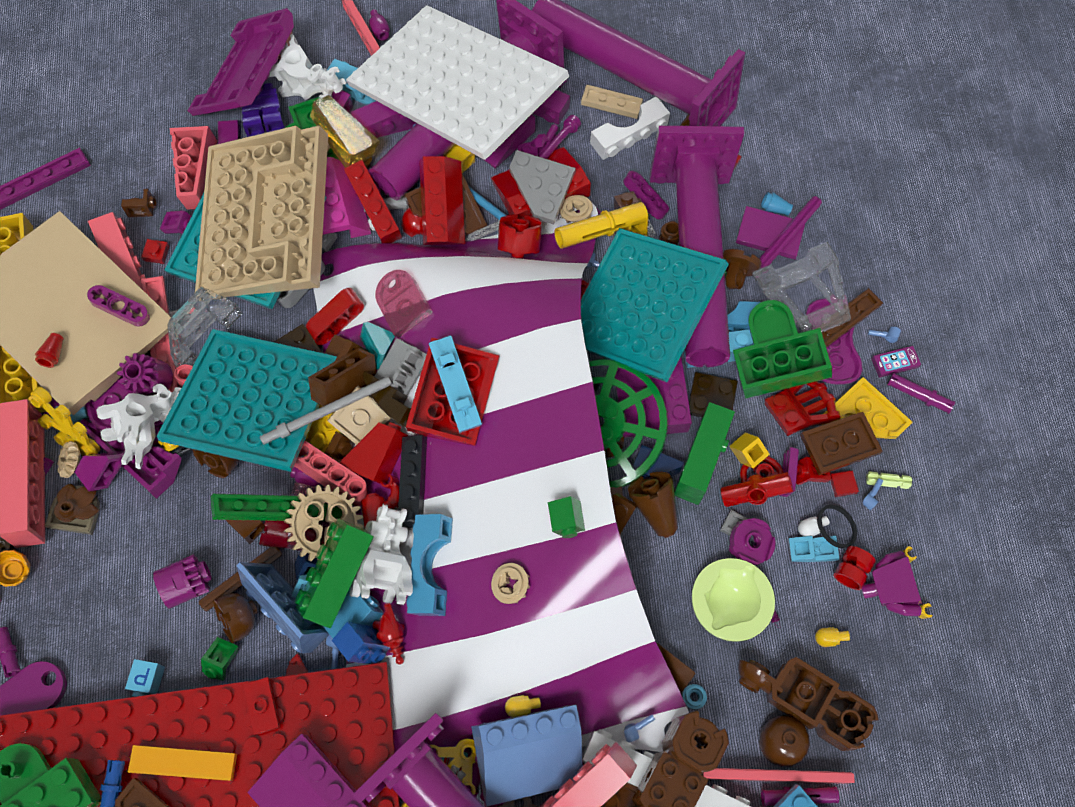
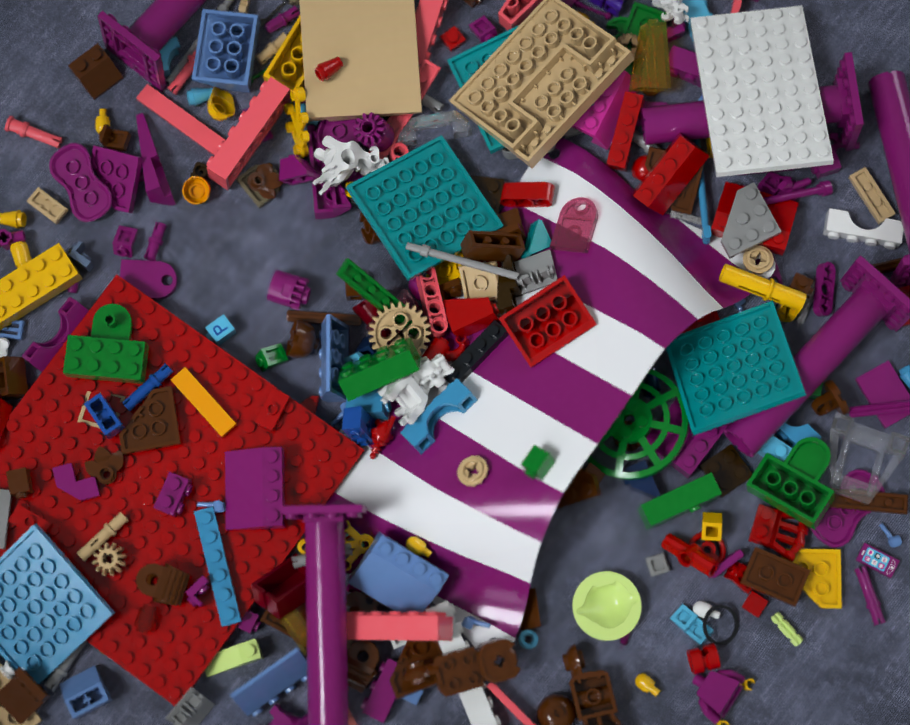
camera: 45 degrees right, 10 degrees up
tan gear [57,442,80,478] -> none
magenta beam [87,285,150,327] -> none
medium azure hinge [429,336,482,433] -> none
red brick [498,214,542,258] -> none
reddish brown cone [628,471,678,538] -> none
reddish brown brick [659,221,679,246] -> none
magenta plate [729,518,775,565] -> none
medium blue hand [863,478,883,510] -> none

